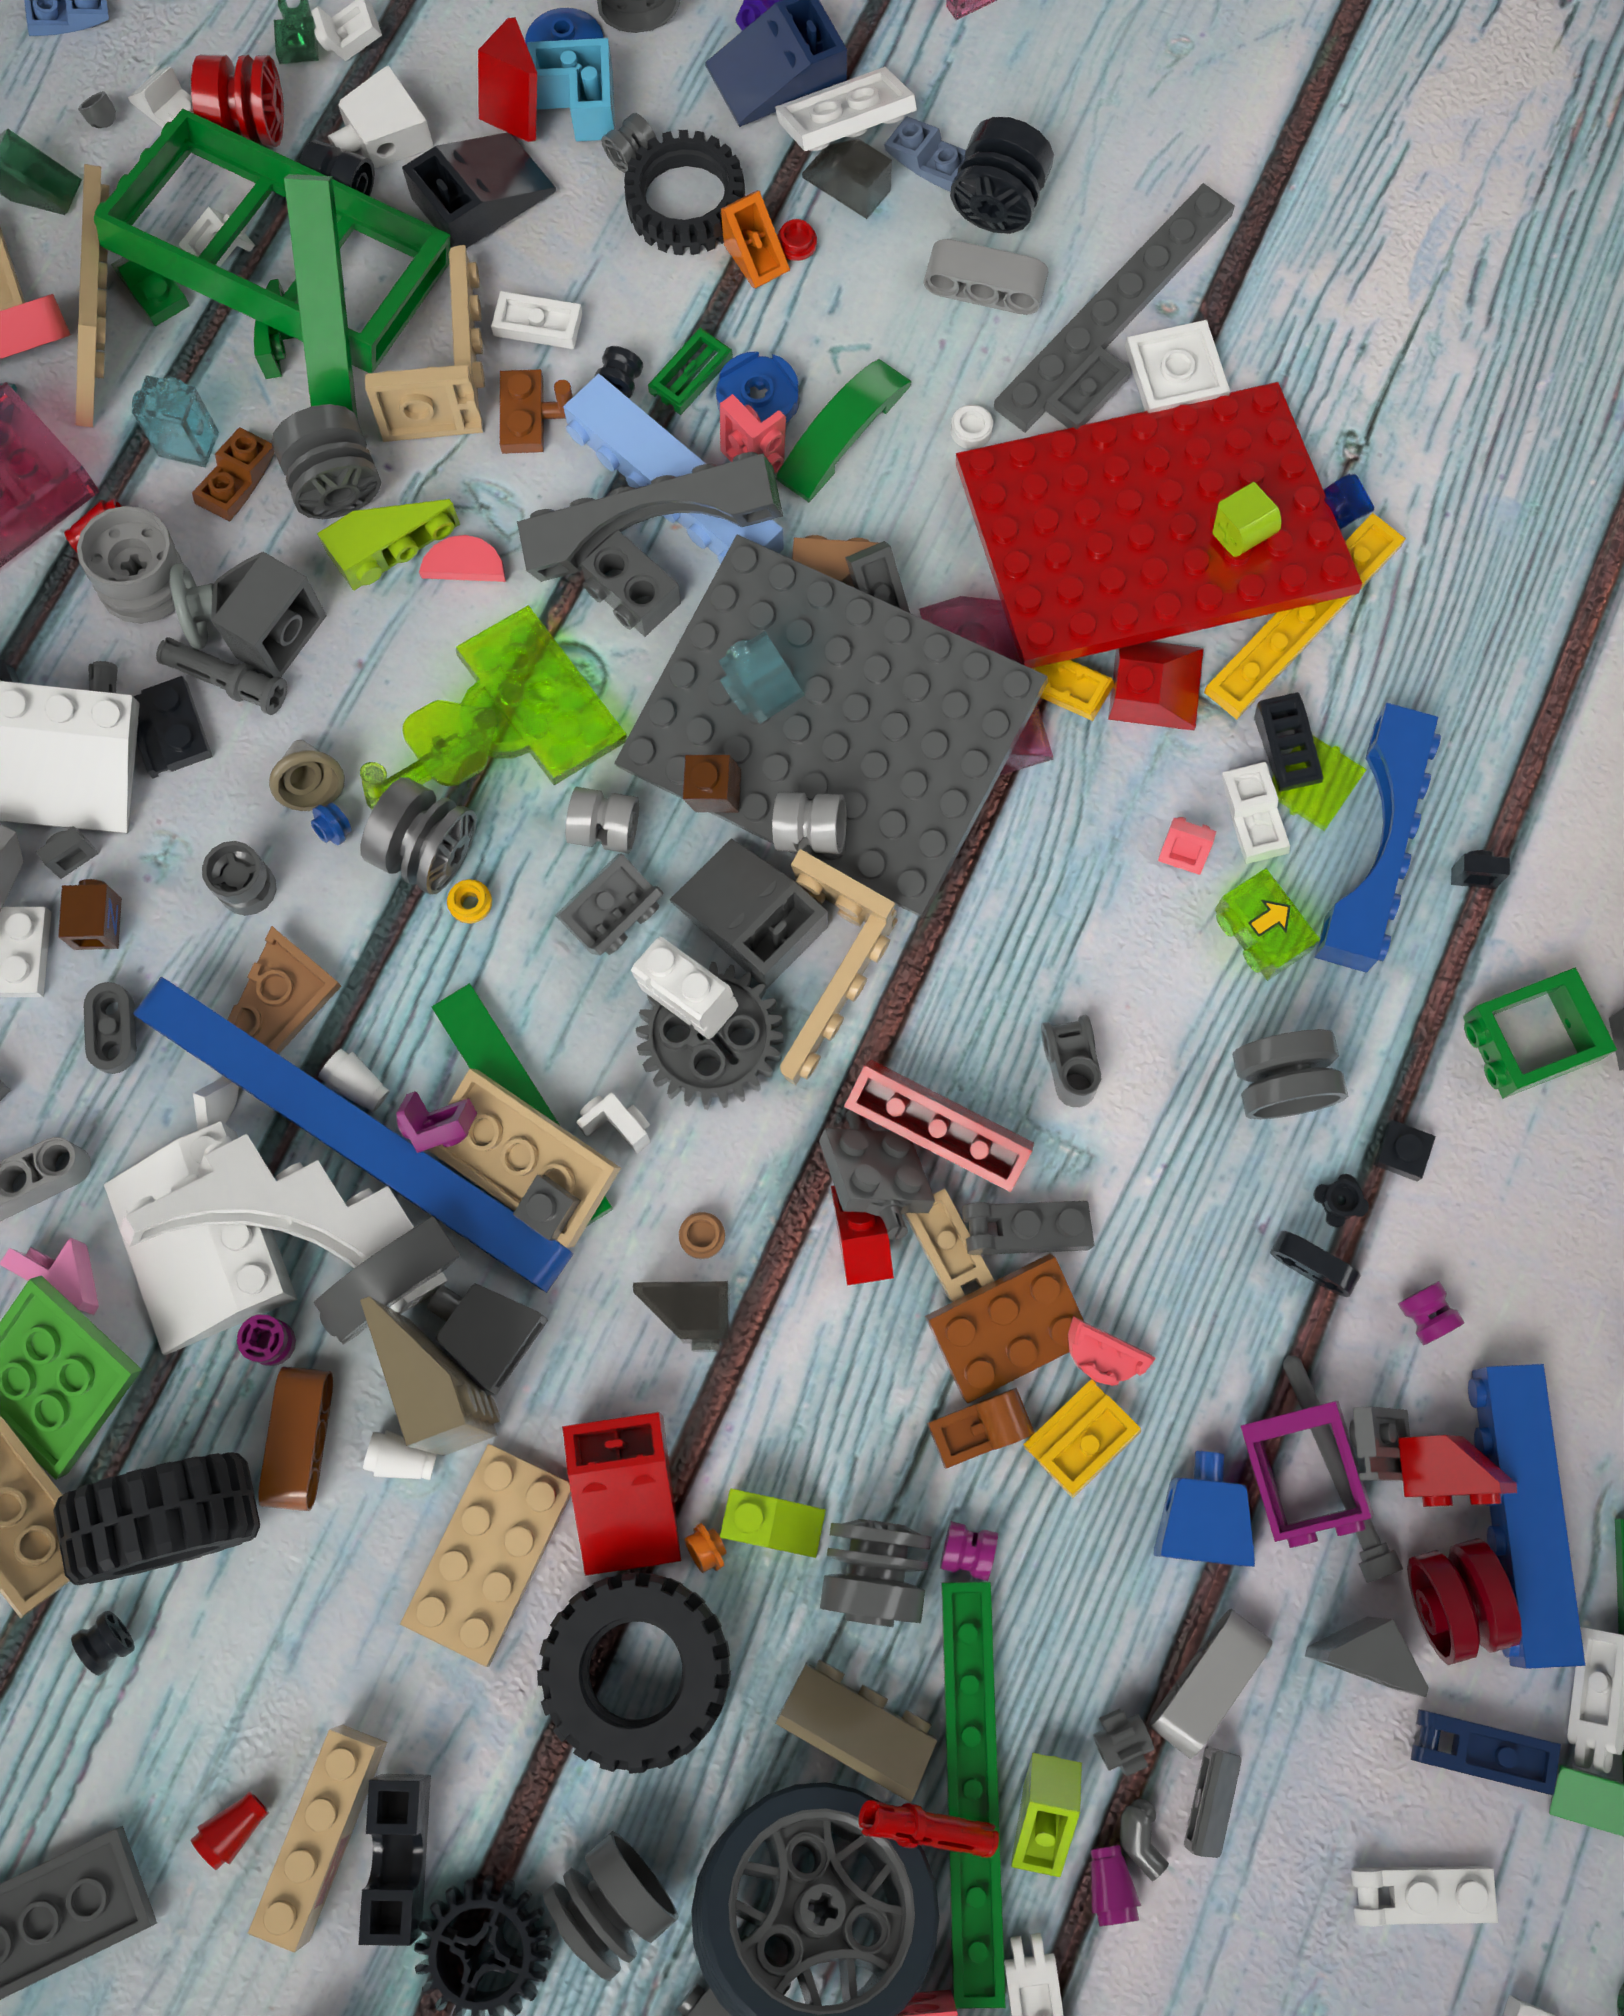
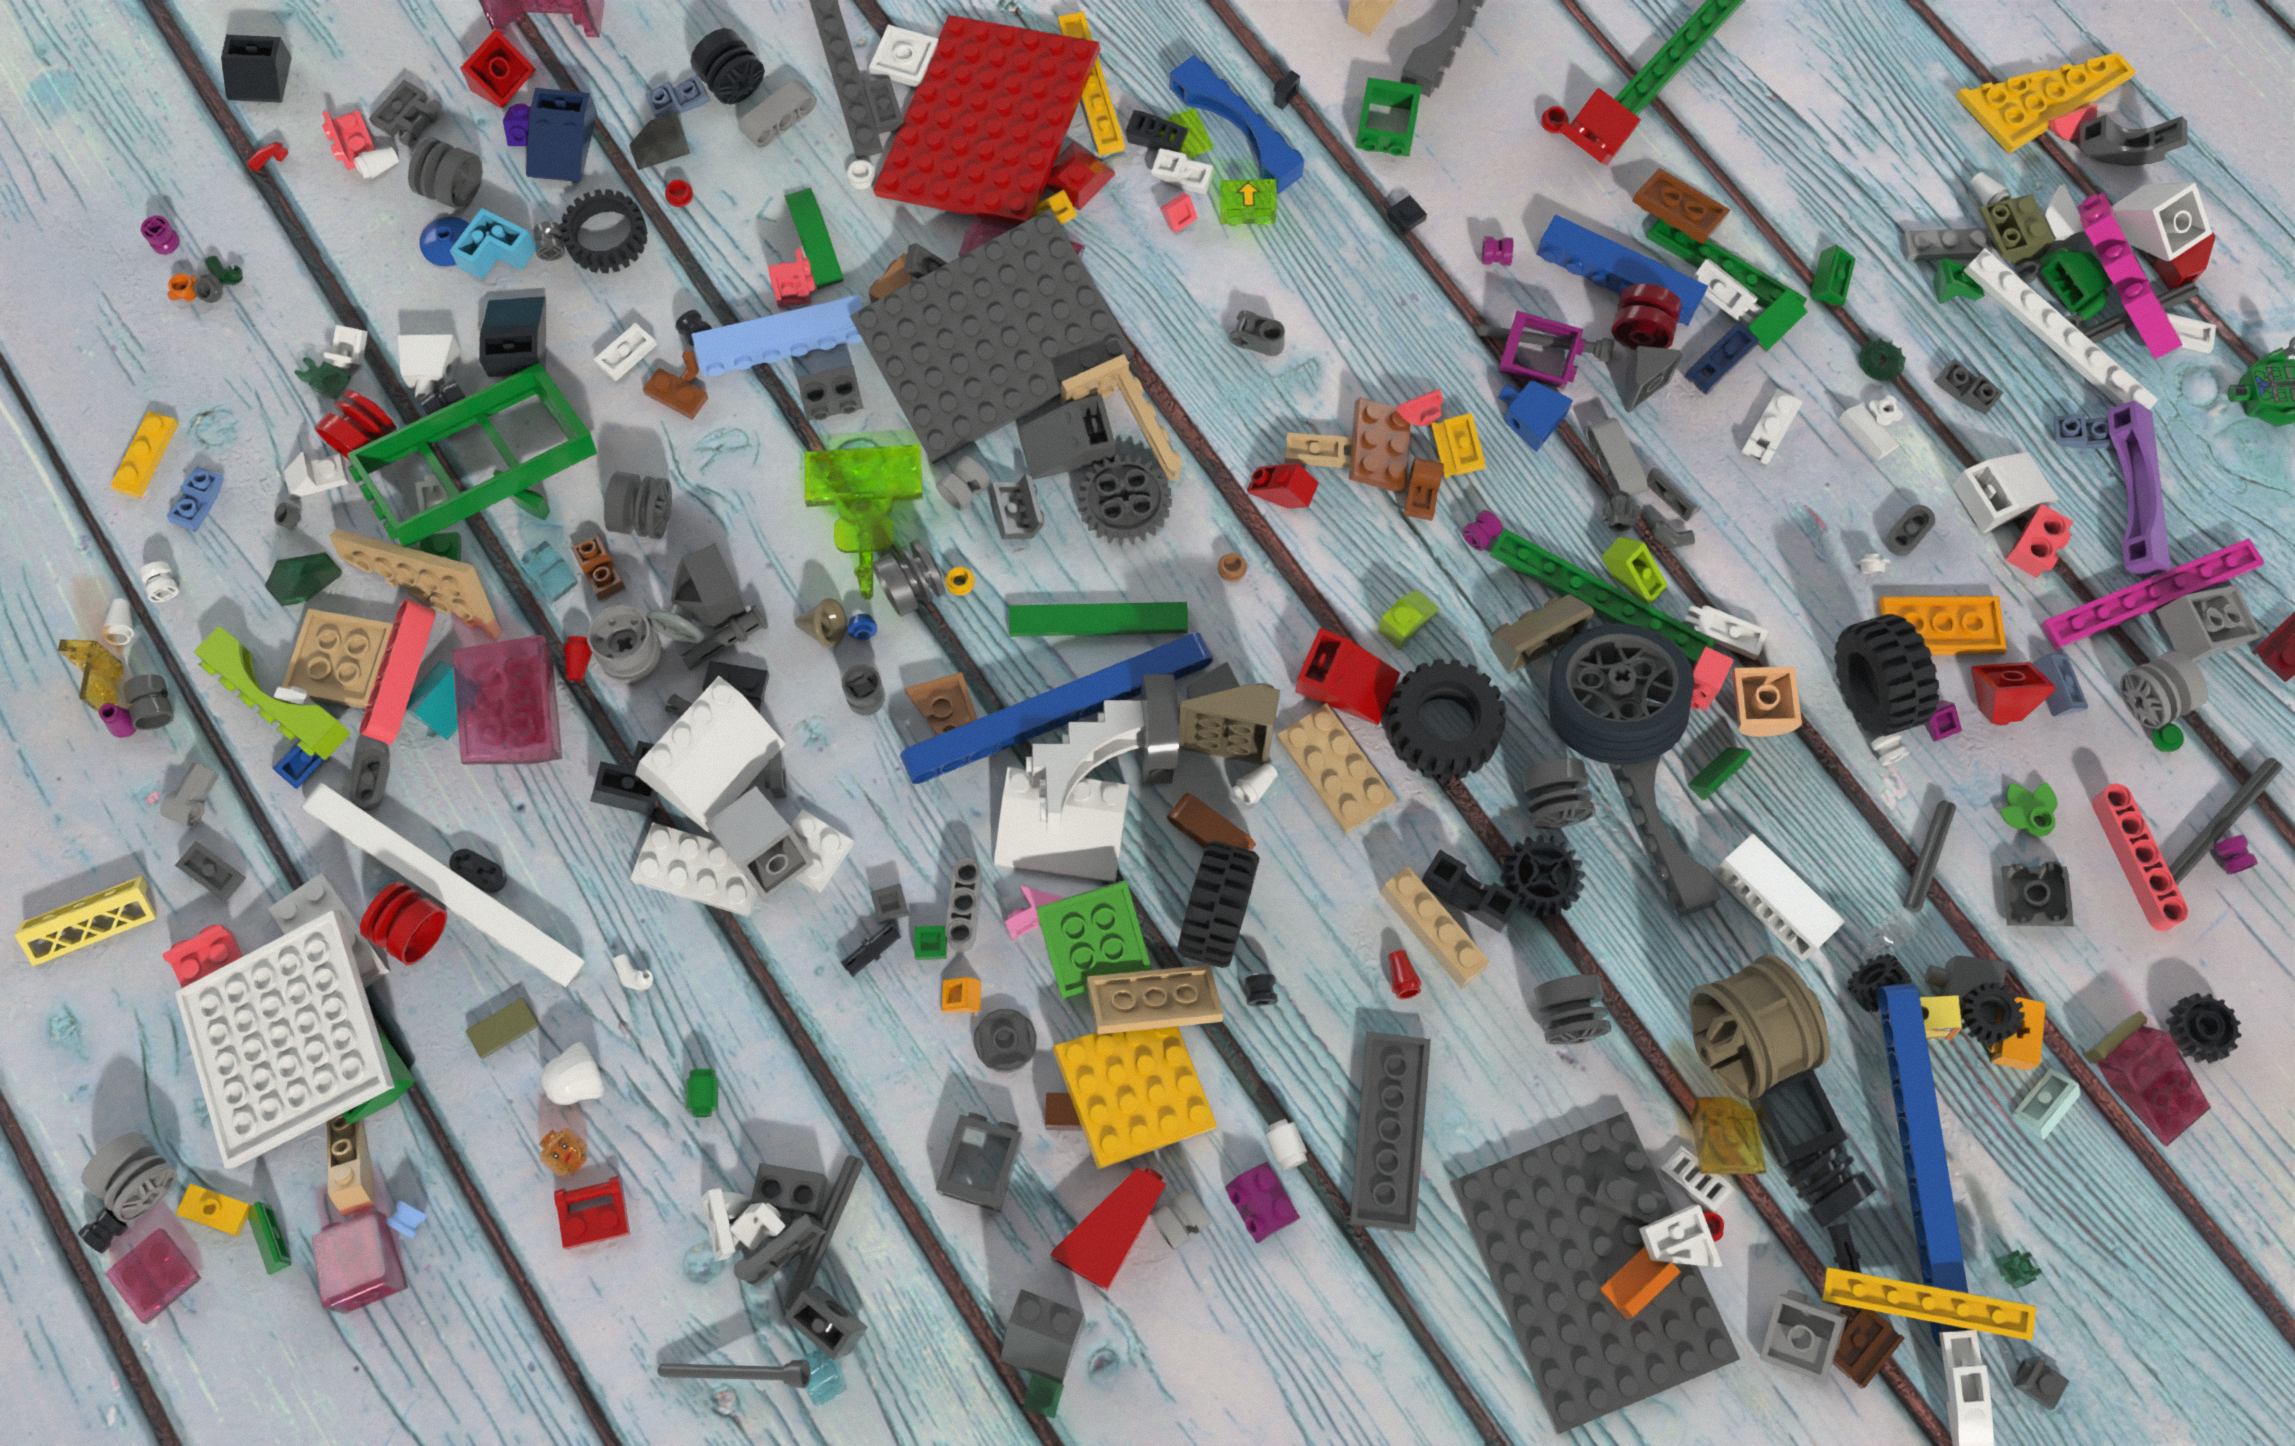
camera: 60 degrees left, 5 degrees down
reddish brown brick [58,879,122,950] -> none
dark grey plate [83,982,137,1074] -> none
white tile [193,1077,239,1130] -> none
magenta wheel [237,1314,296,1366] -> none
green tile [284,174,358,421] -> none
lime slope [317,499,460,591] -> none
white cone [318,1049,390,1112] -> none
tan bracket [365,245,485,442] -> none
magenta bracket [396,1091,477,1153] -> none
coral tile [419,535,506,582] -> none
tan plate [427,1069,621,1248] -> none
red slope [478,17,537,142] -> none
dark grey plate [513,1175,581,1241] -> none
dark grey arch [517,452,783,582] -> none
white bracket [576,1092,651,1154] -> none
white brick [631,936,738,1039] -> none
clear smoke slope [633,1281,730,1352] -> none
green tile [648,328,733,415] -> none
reddish brown brick [683,755,741,813] -> none
orange plate [684,1523,726,1573] -> none
blue plate [716,352,798,423] -> none
clear light blue brick [719,631,805,724] -> none
orange slope [721,190,790,289] -> none
light grey wheel [772,792,847,854] -> none
white plate [775,67,917,151] -> none
dark grey plate [819,1110,935,1240] -> none
dark grey wheel [820,1519,932,1627] -> none
brick [844,1060,1034,1192] -> none
red pin [859,1800,999,1858] -> none
dark grey plate [962,1201,1095,1255] -> none
magenta cone [1090,1845,1142,1927] -> none
lime piece [1212,482,1281,557] -> none
dark grey wheel [1232,1029,1349,1120] -> none
black beam [1270,1231,1361,1297] -> none
black plate [1313,1174,1369,1228] -> none
clear blue bracket [1324,473,1374,530] -> none
dark grey plate [1349,1406,1410,1481] -> none
red slope [1398,1435,1517,1507] -> none

